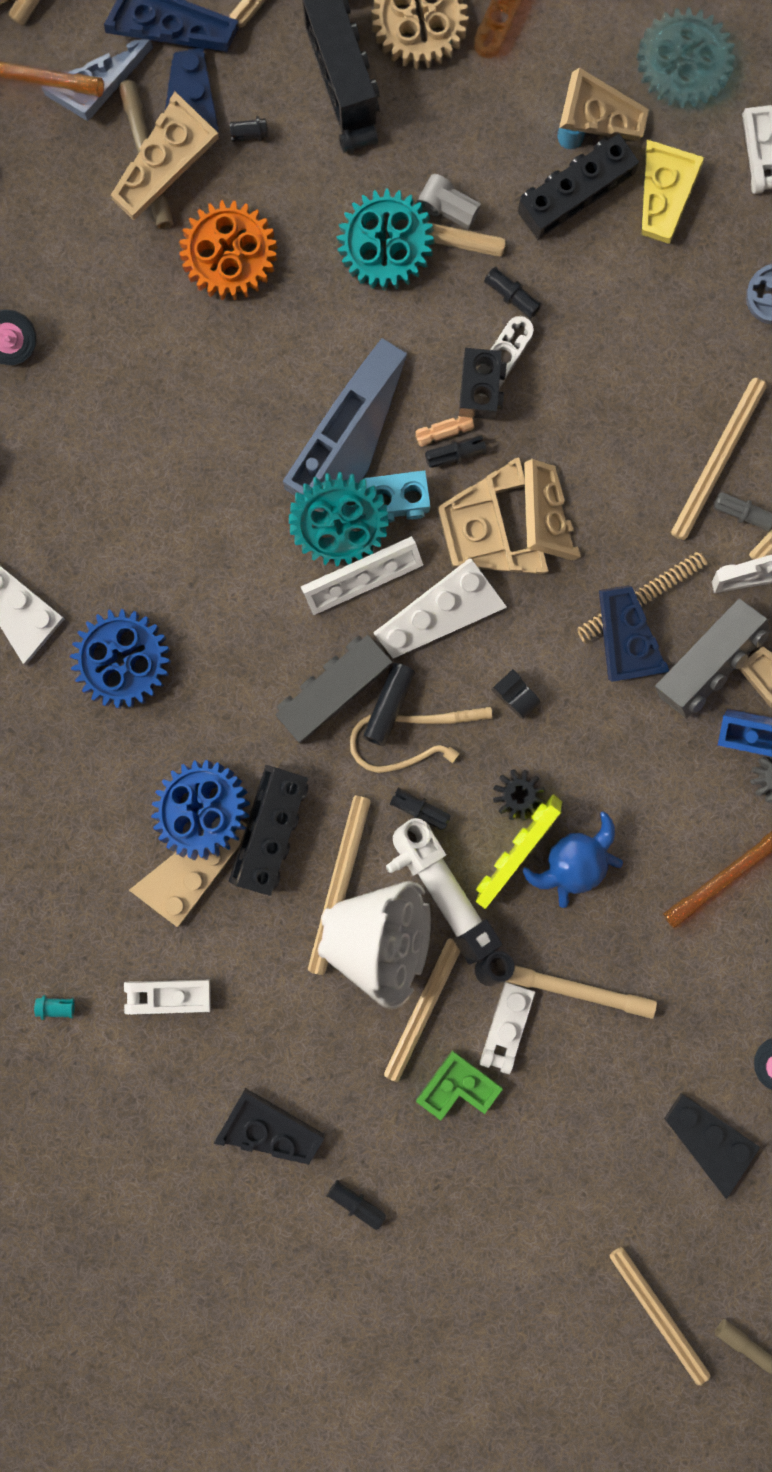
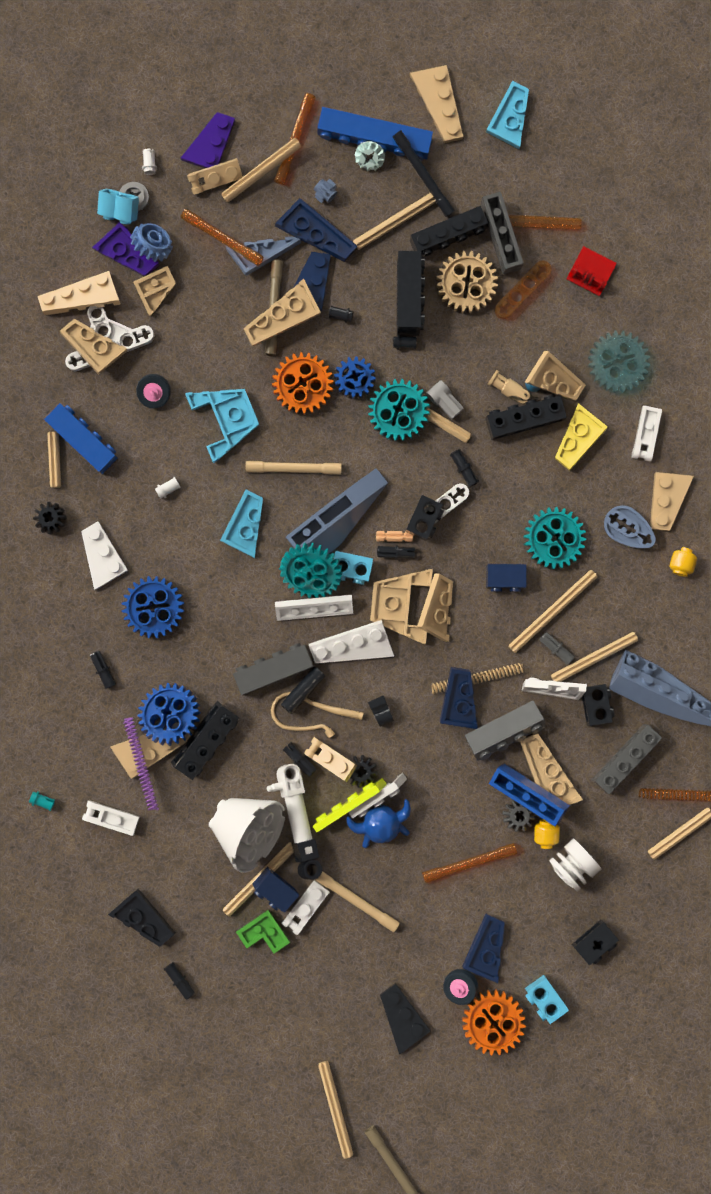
camera: 15 degrees right, 0 degrees up
tan axle [308,795,371,975] -> none
none -> black axle [90,651,116,689]
none -> medium lavender piece [123,718,159,810]
none -> white pin [155,477,181,499]
none -> medium azure wing [185,389,259,463]
none -> medium azure wing [220,490,263,558]
none -> tan piece [246,461,341,475]
none -> dark blue brick [252,866,299,913]
none -> tan plate [304,737,357,782]
none -> blue gear [334,356,375,399]
none -> white wing [348,773,407,818]
none -> dark blue brick [486,564,526,592]
none -> tan piece [487,370,530,404]
none -> teal gear [523,507,586,569]

